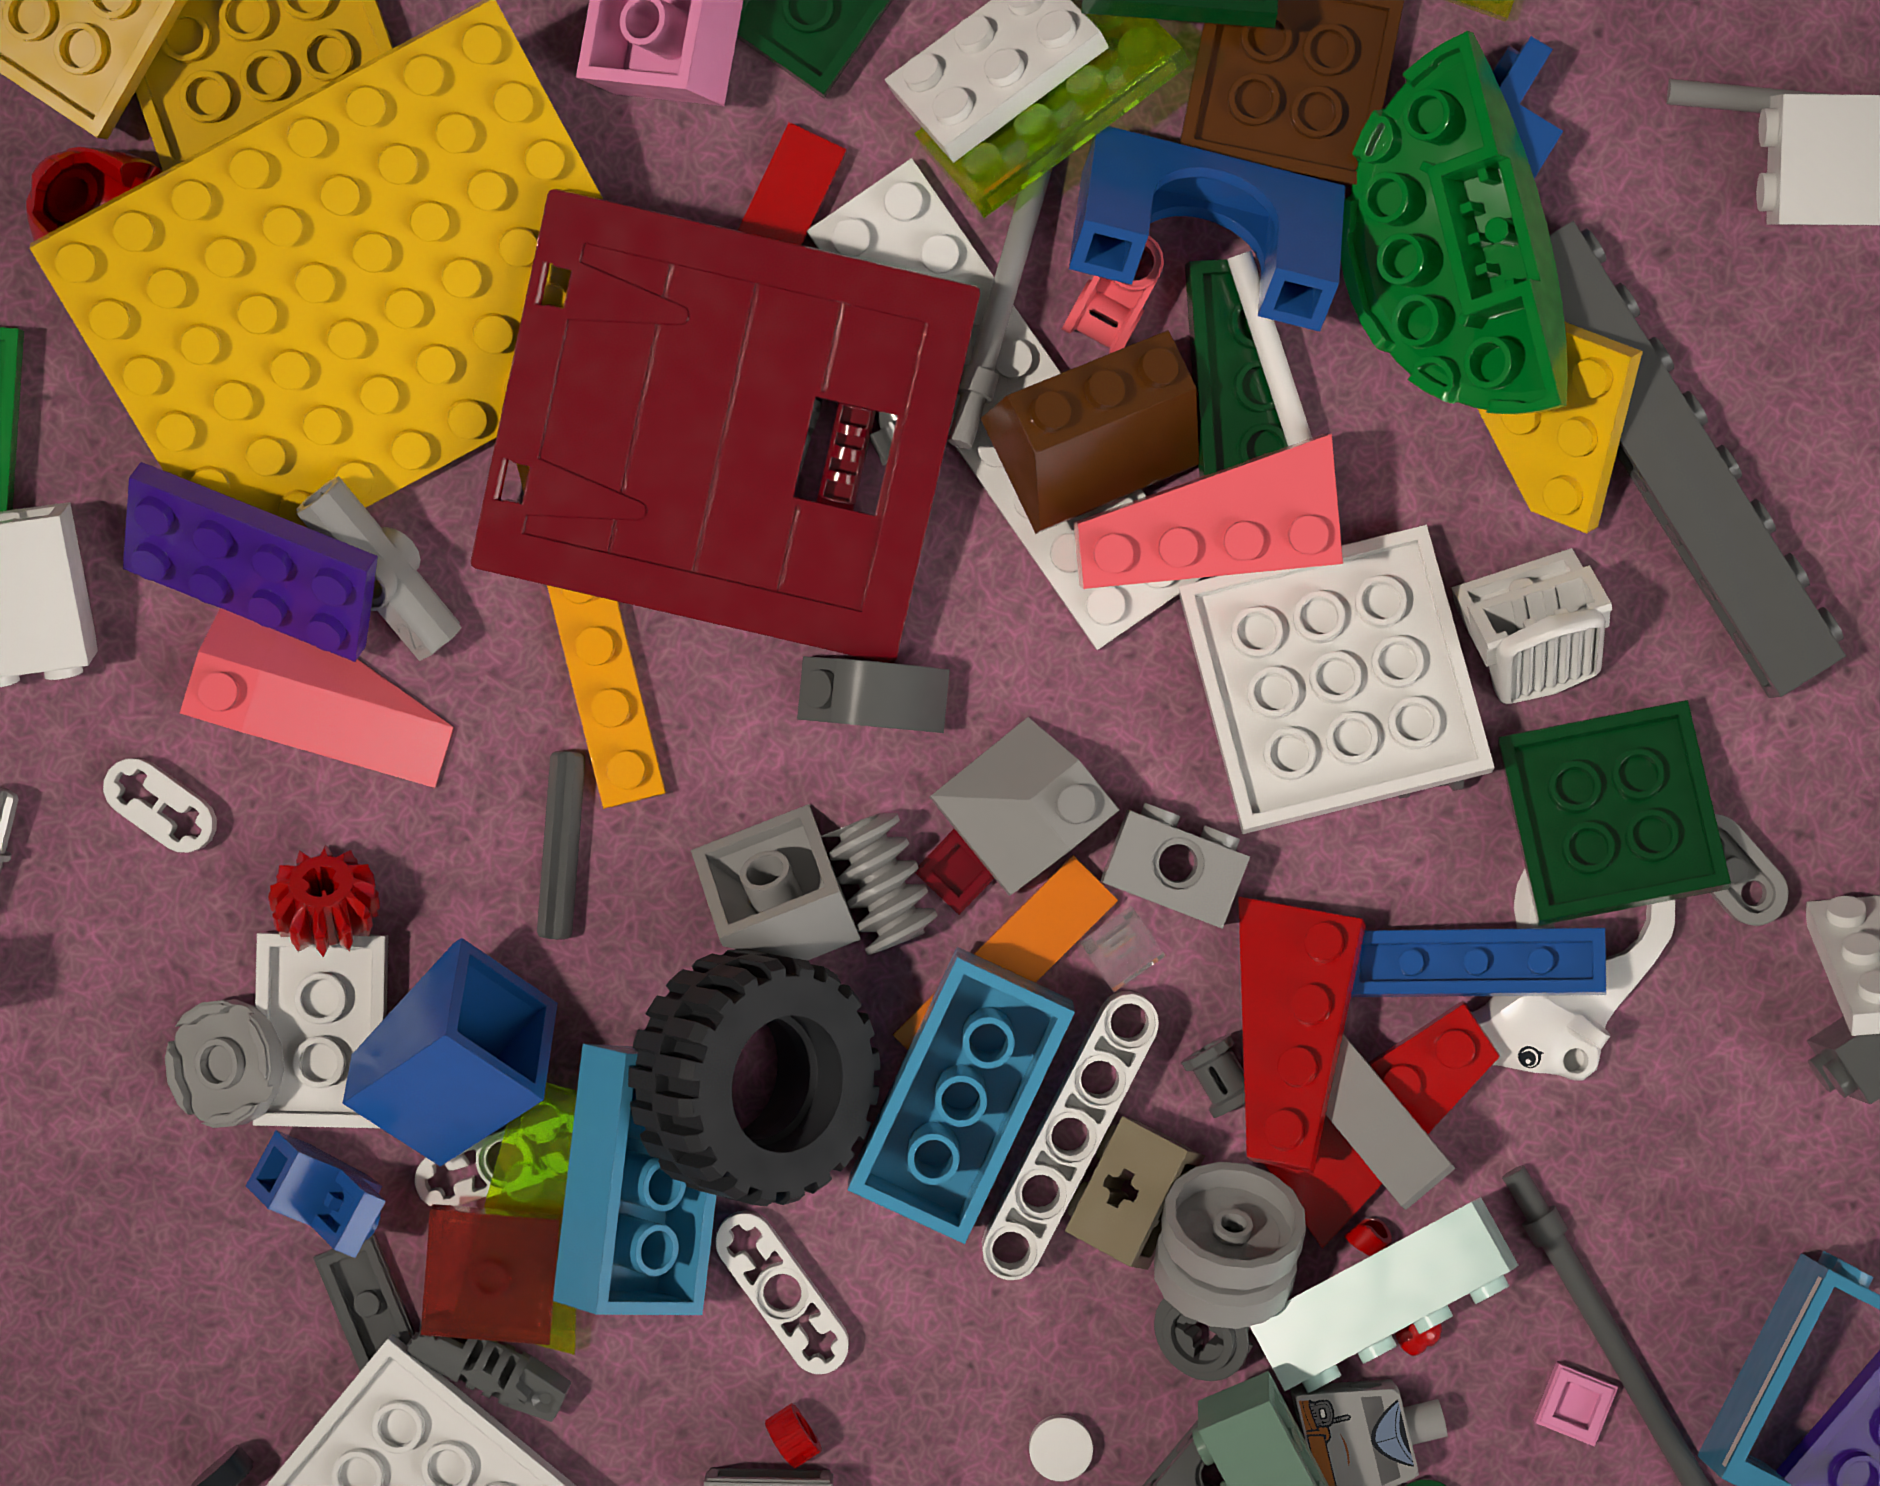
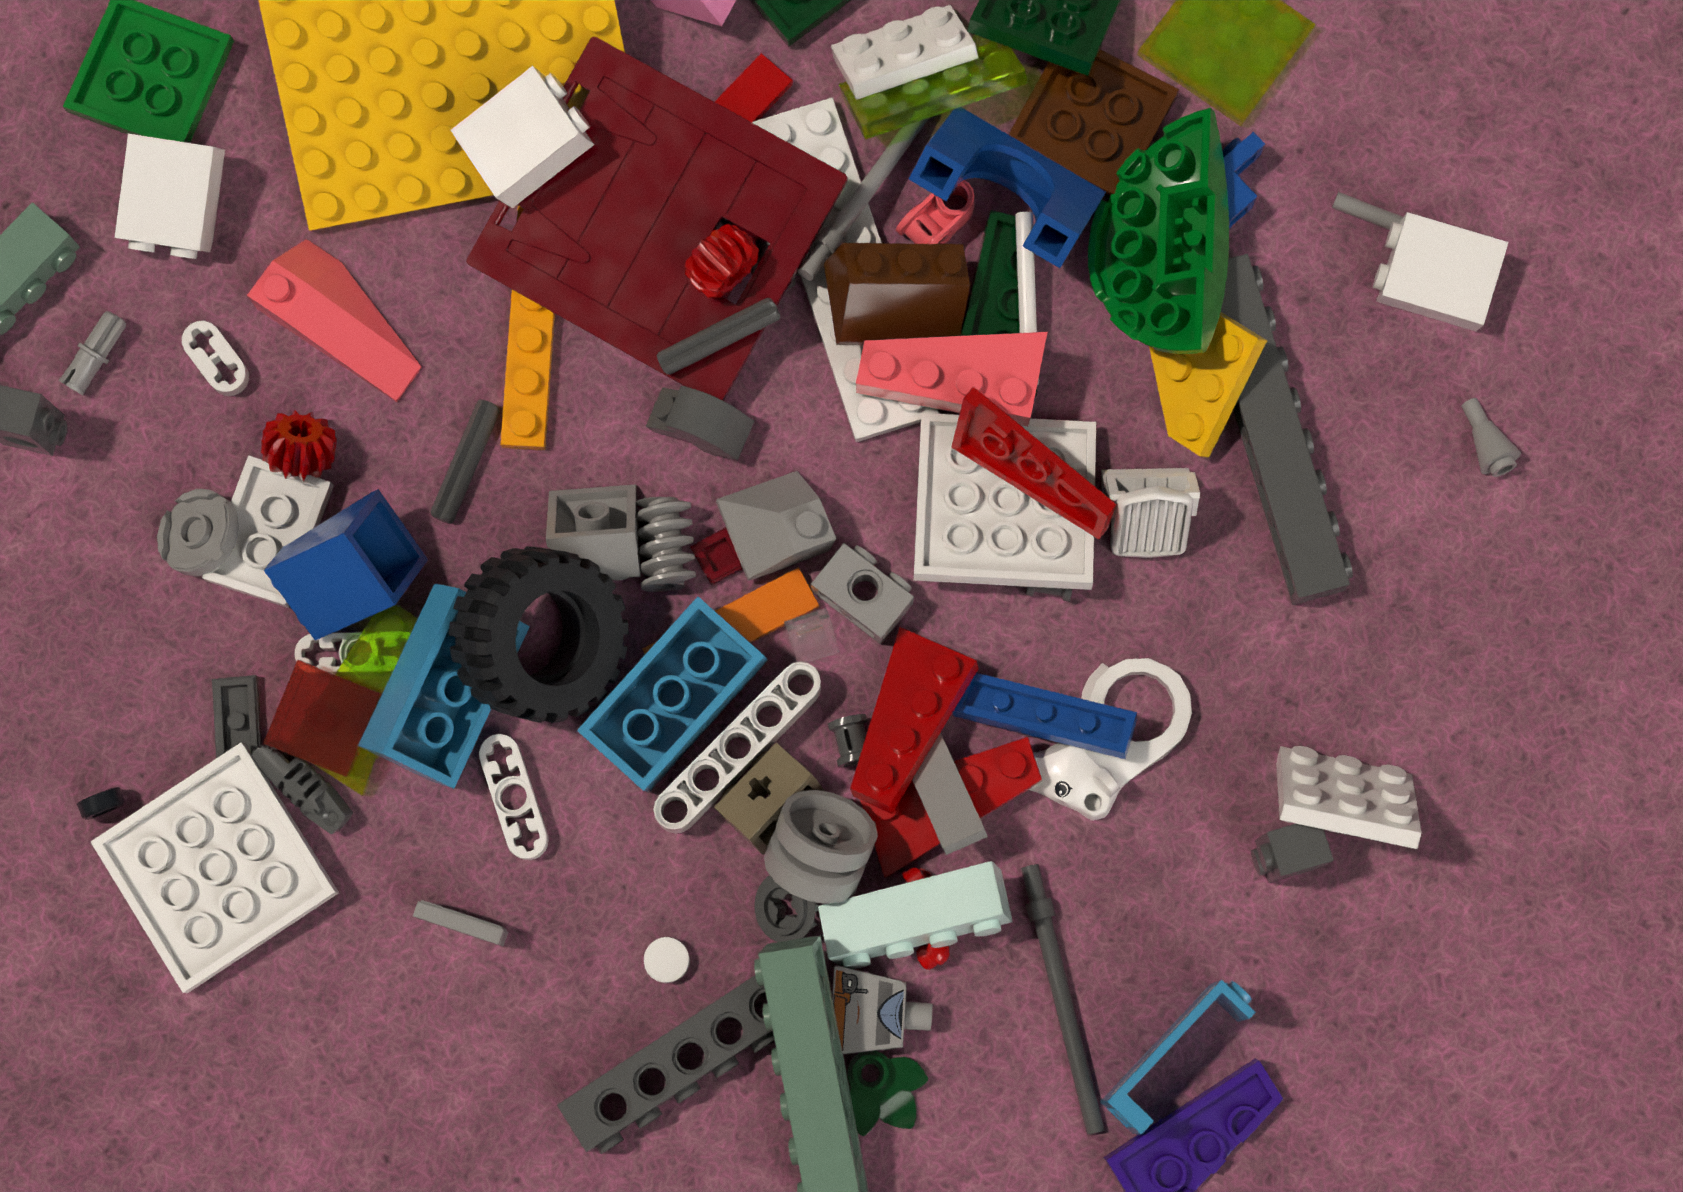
camera: 20 degrees right, 10 degrees down
dark purple plate [123,462,378,662] -> none
blue brick [246,1130,386,1258] -> none
light grey piece [296,476,462,661] -> none
red axle [765,1403,822,1468] -> none
dark green plate [1498,700,1731,926] -> none
bright pink tile [1533,1361,1618,1446] -> none
light grey plate [1709,814,1788,926] -> none
none -> white brick [451,66,594,208]
none -> dark grey axle [657,298,780,375]
none -> red gear [685,224,759,299]
none -> red wing [951,387,1117,539]

